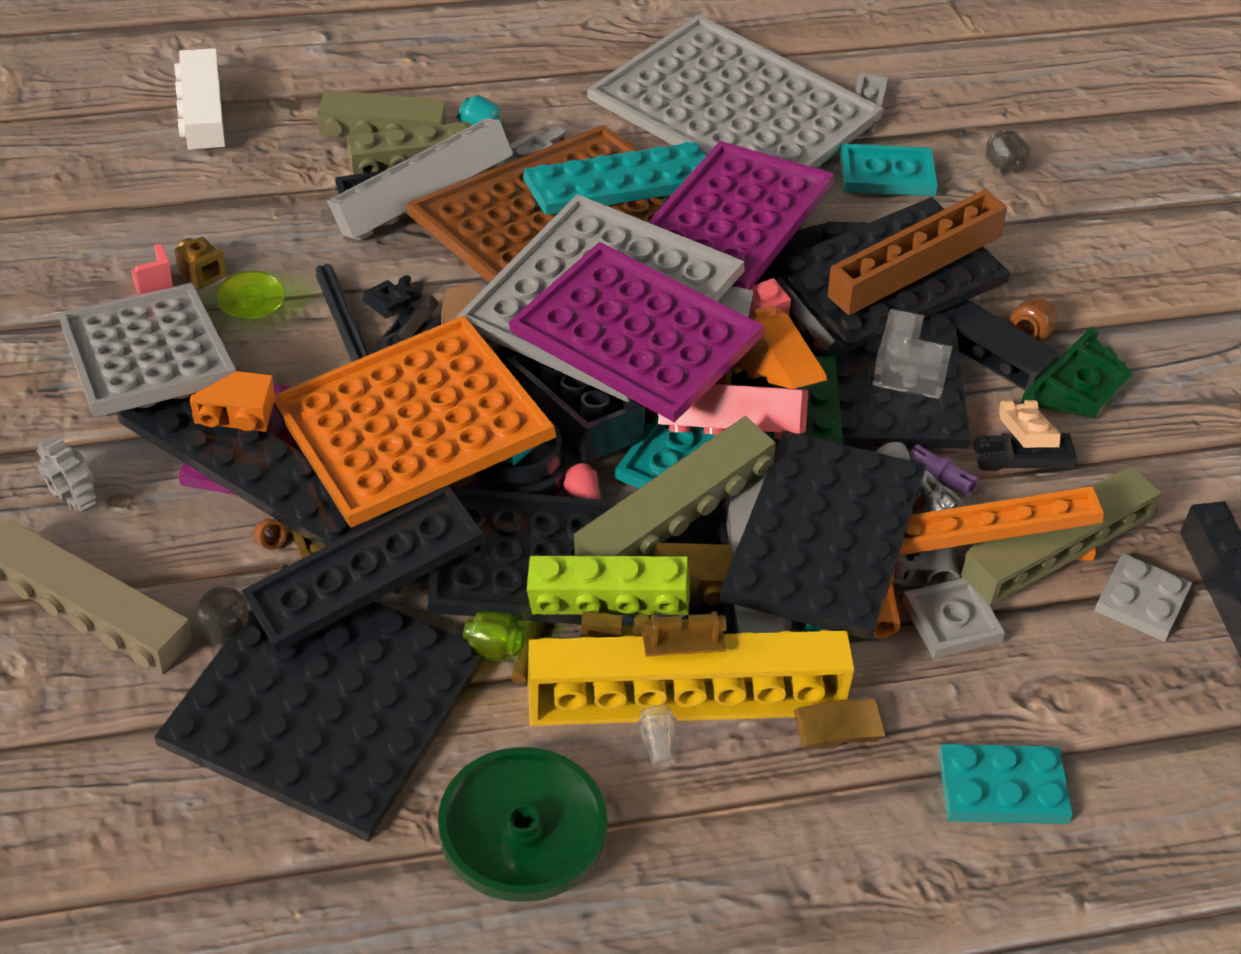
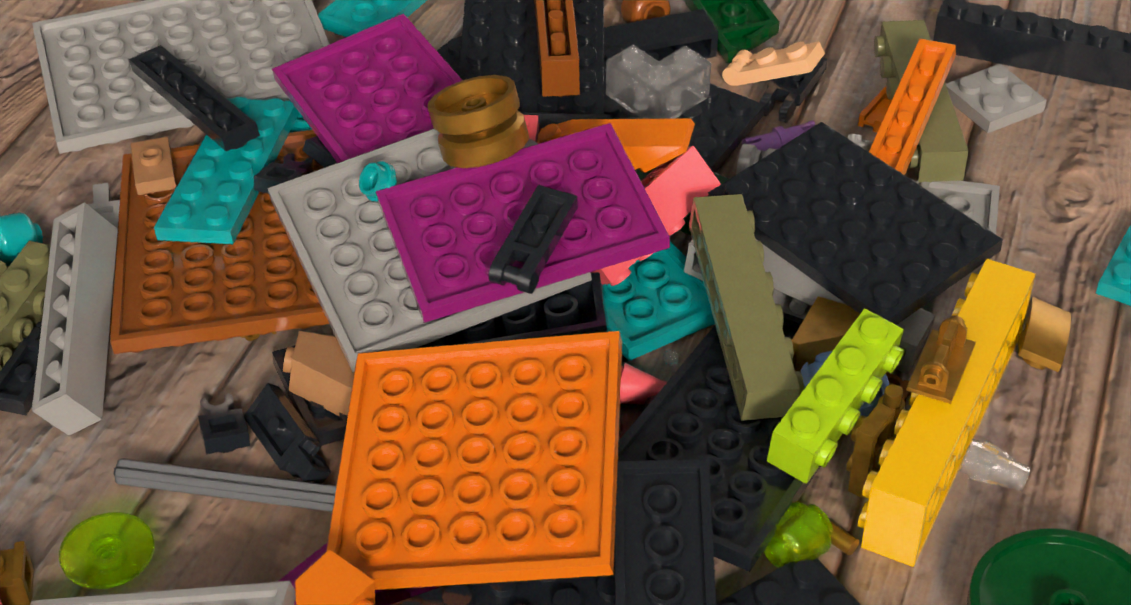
camera: 55 degrees left, 5 degrees down
none -> black plate [129,45,260,152]
none -> medium nougat plate [130,137,176,195]
none -> black plate [254,153,313,194]
none -> teal plate [359,161,397,203]
none -> pearl gold wheel [428,75,529,168]
none -> black plate [489,185,578,294]

